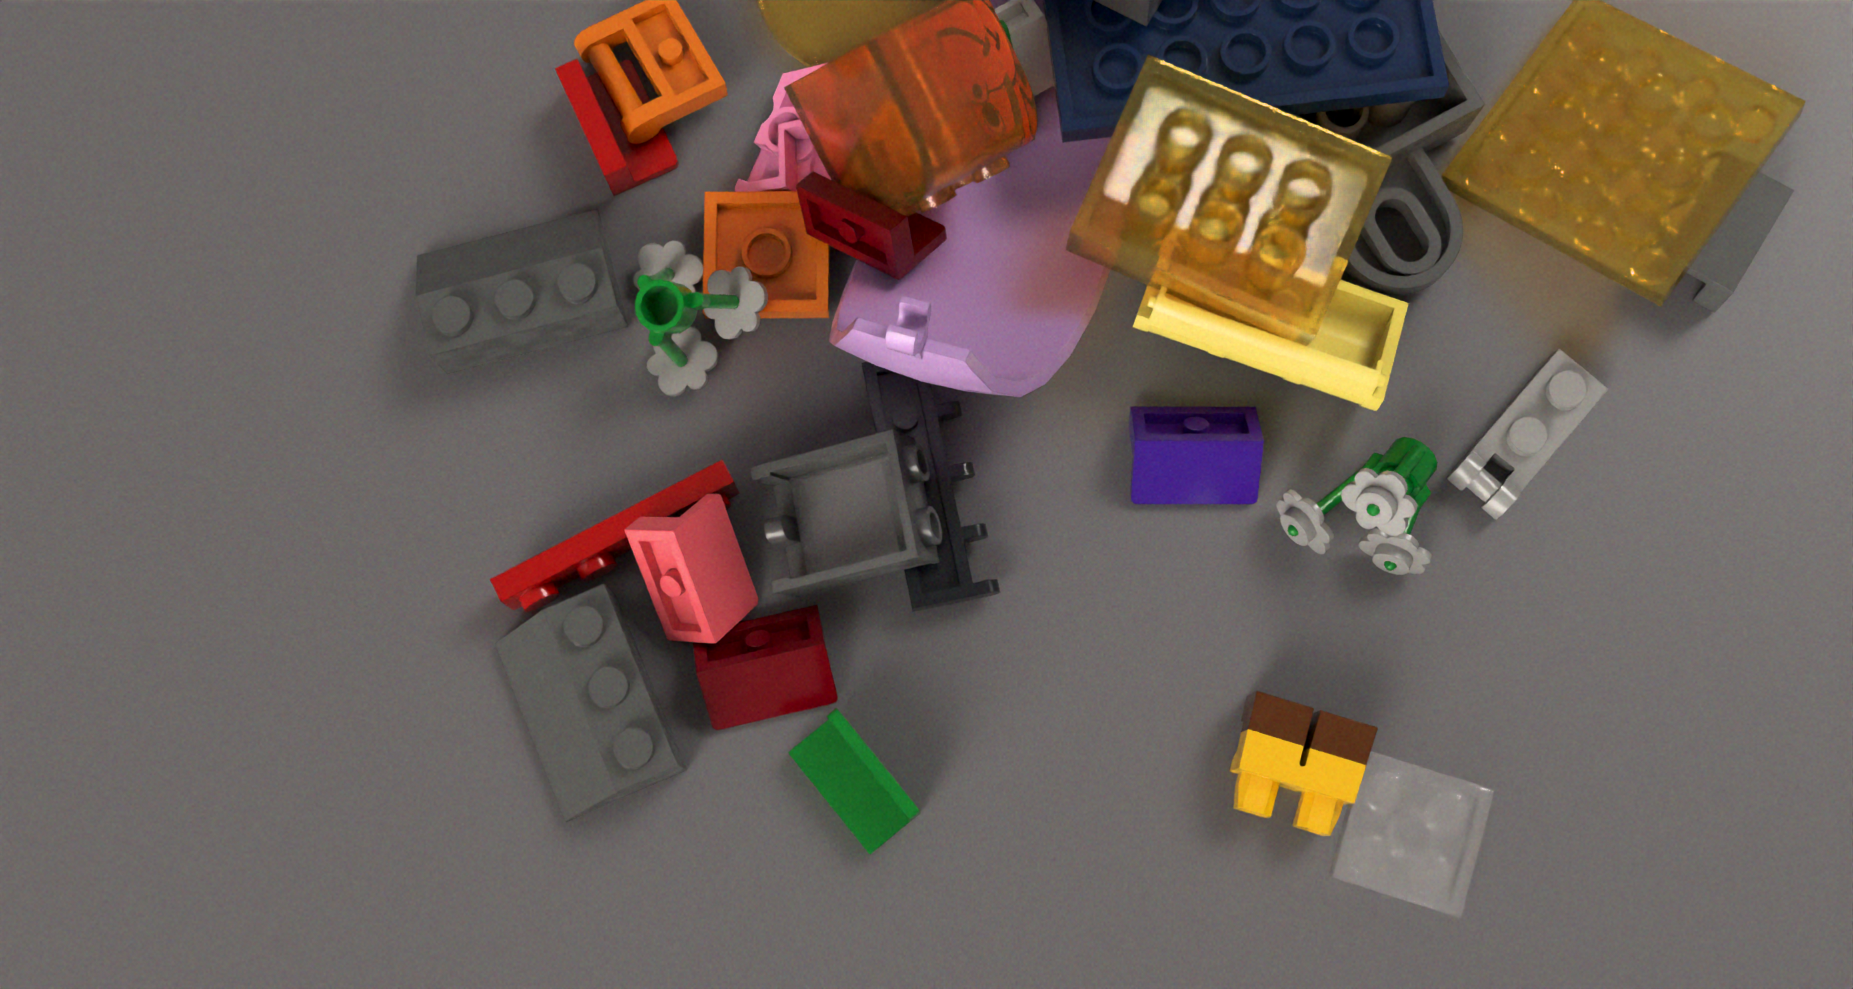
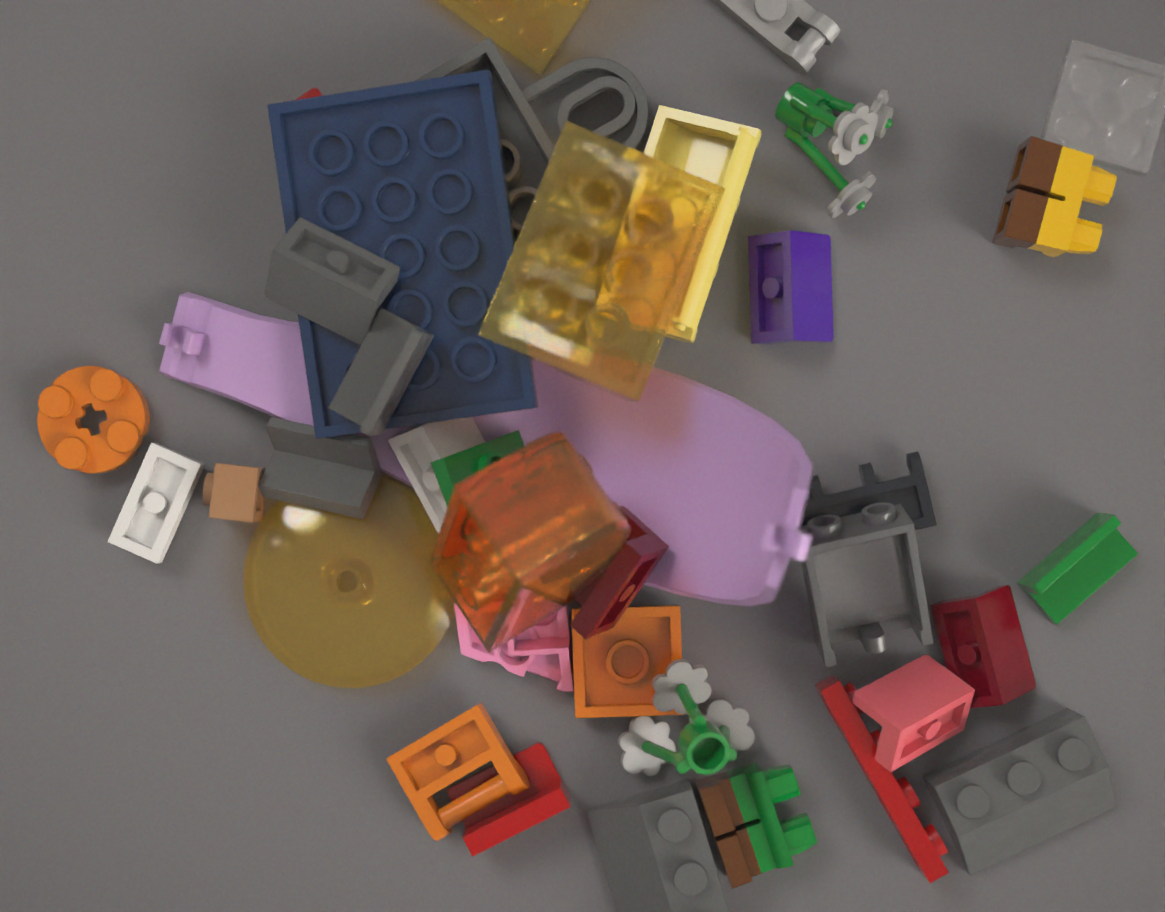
camera: 95 degrees left, 10 degrees up
none -> green hips [695,762,818,889]

